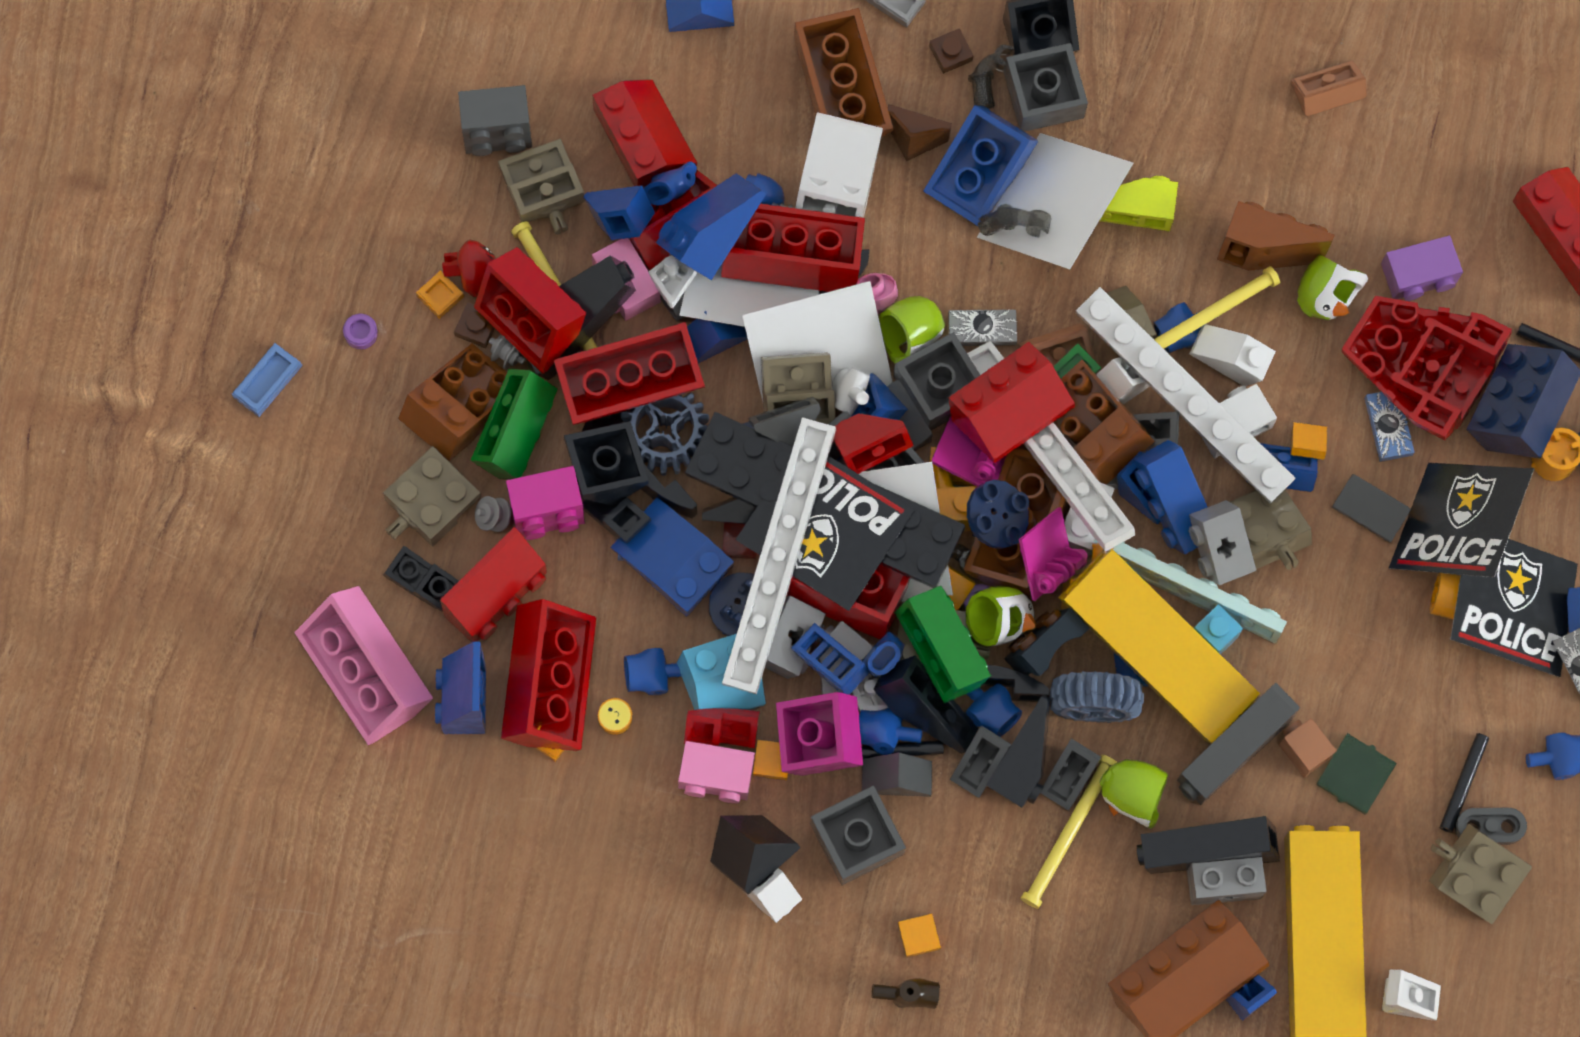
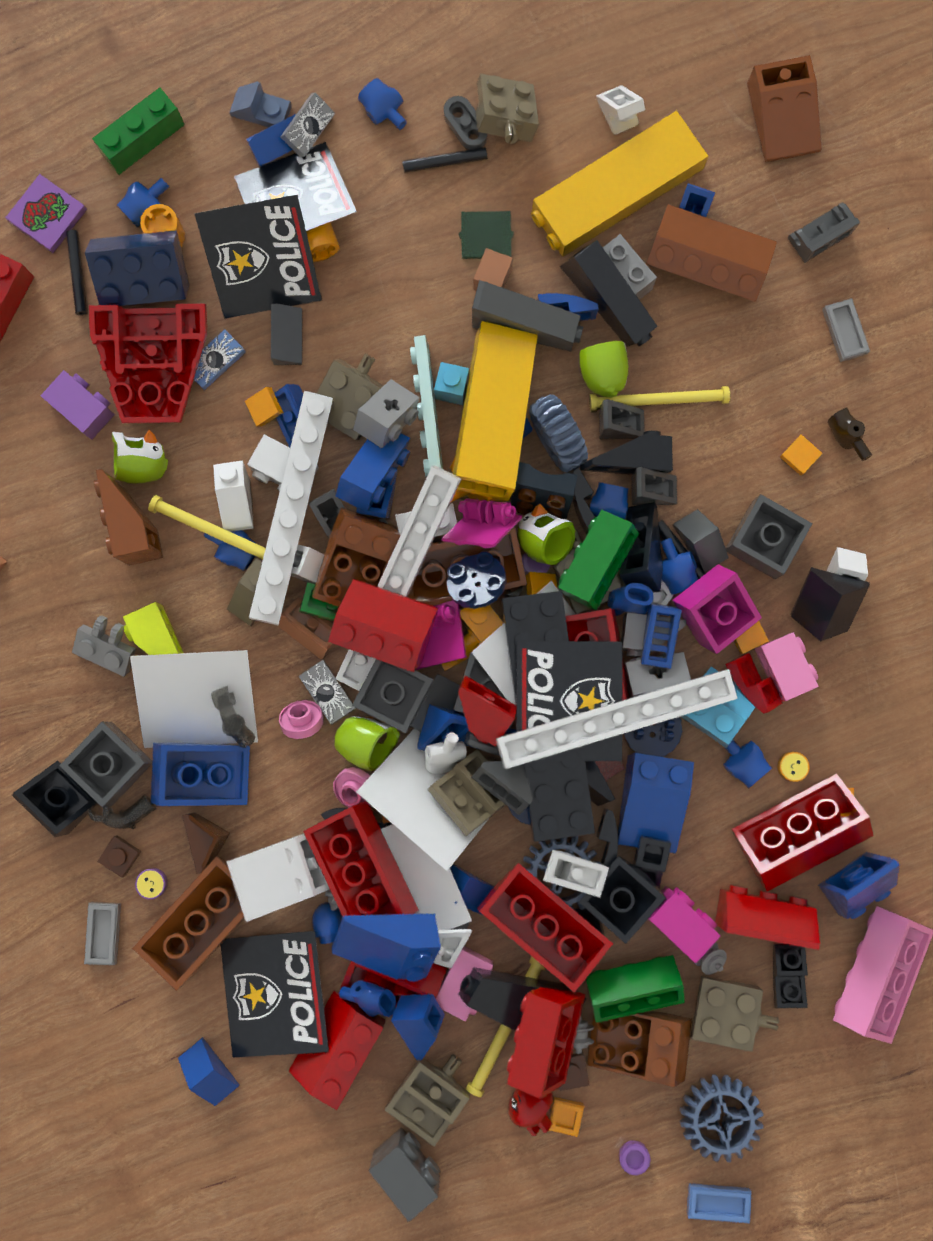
camera: 115 degrees left, 10 degrees up
none -> light grey hinge [72,615,136,677]
none -> light yellow tile [135,868,168,899]
none -> black sticker [220,931,329,1058]
none -> bright pink plate [279,700,324,739]
none -> blue slope [537,293,598,321]
none -> white slope [543,850,609,897]
none -> sand blue gear [680,1075,763,1162]

